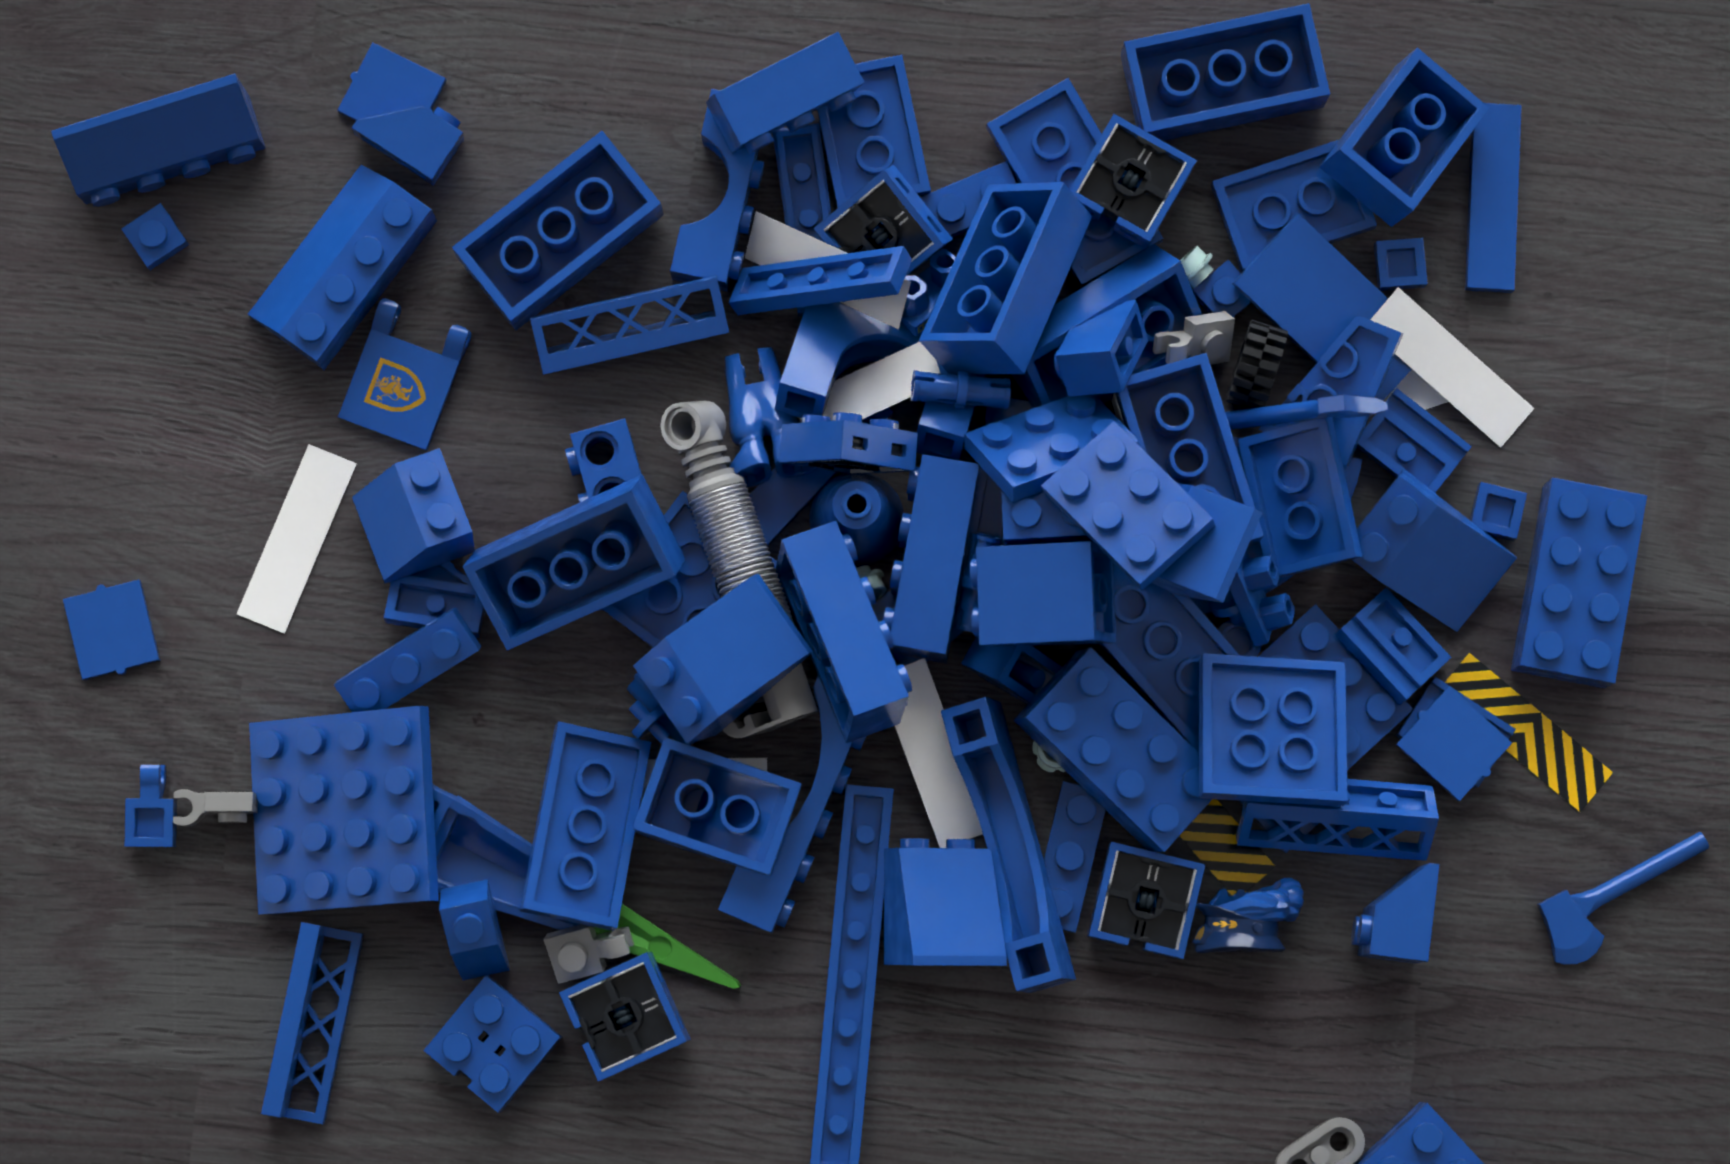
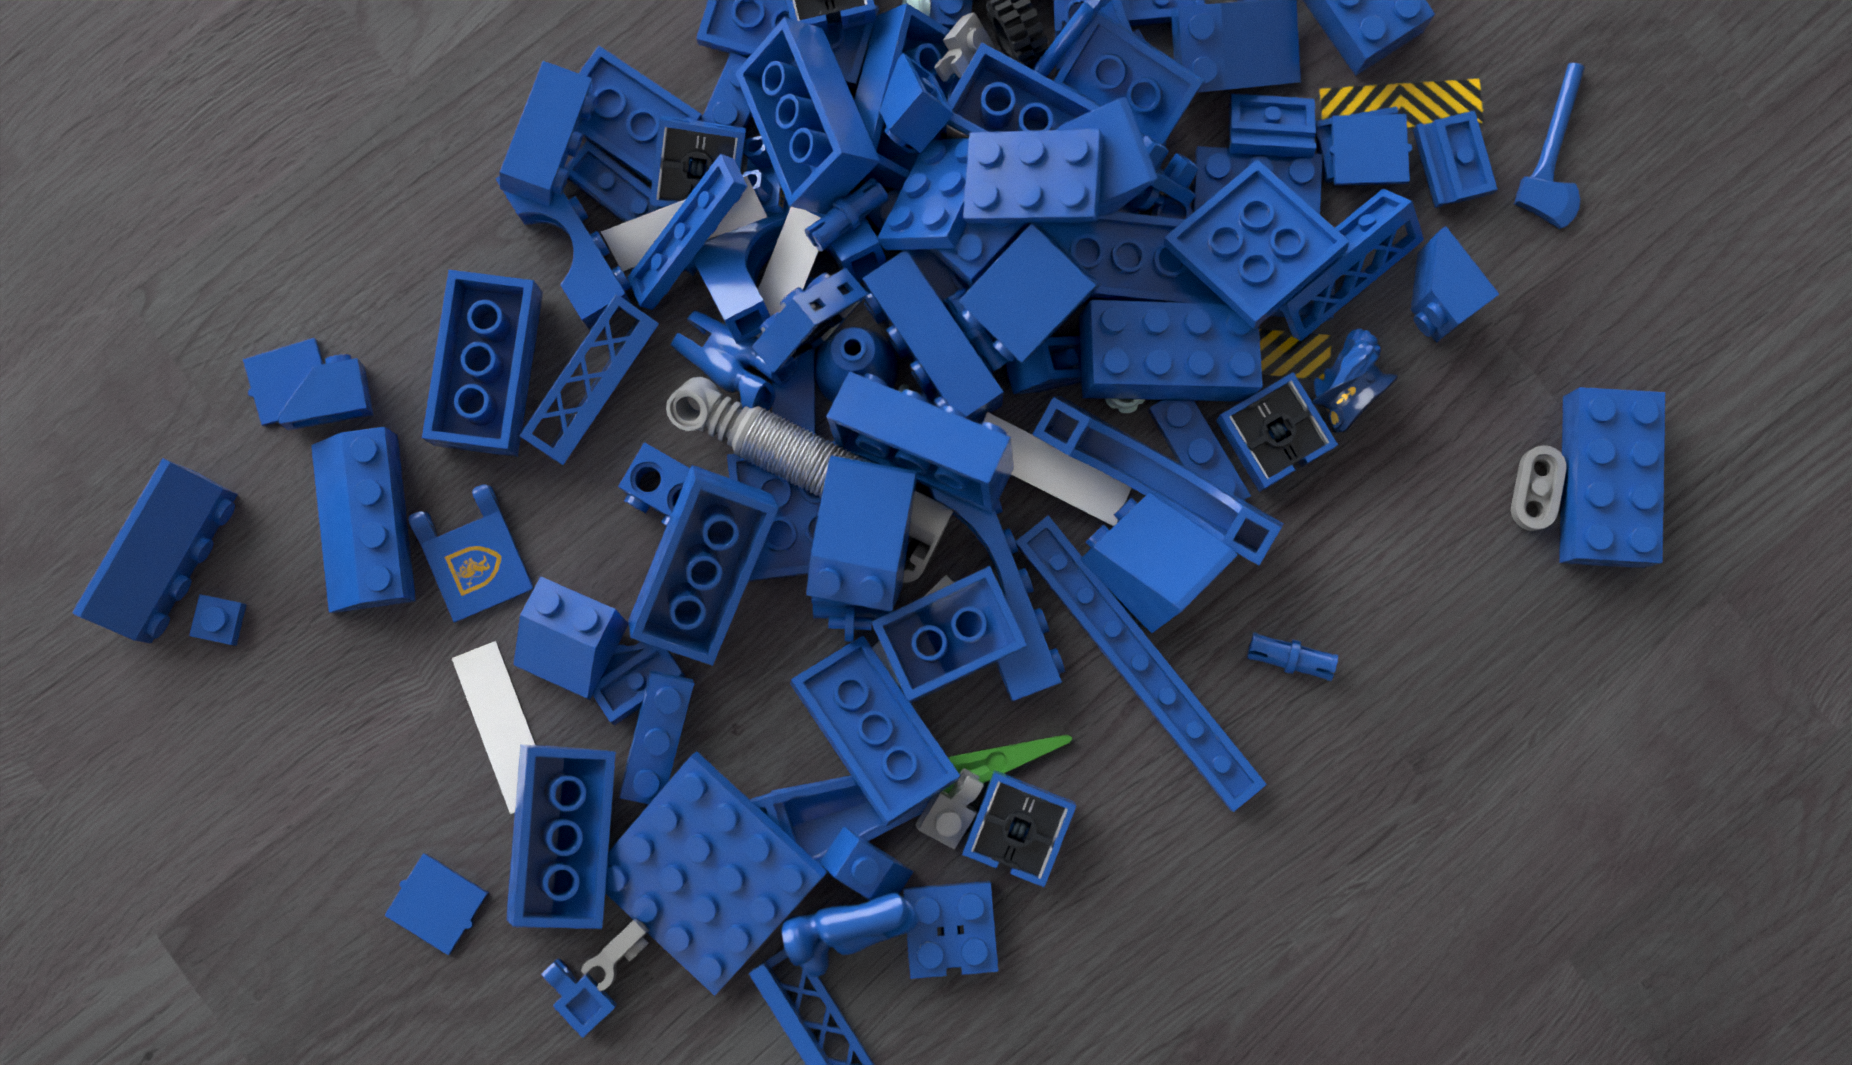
camera: 45 degrees left, 0 degrees up
none -> blue slope [506,745,616,929]
none -> blue piece [782,893,919,978]
none -> blue pin [1247,632,1338,681]
none -> blue plate [1413,110,1498,208]

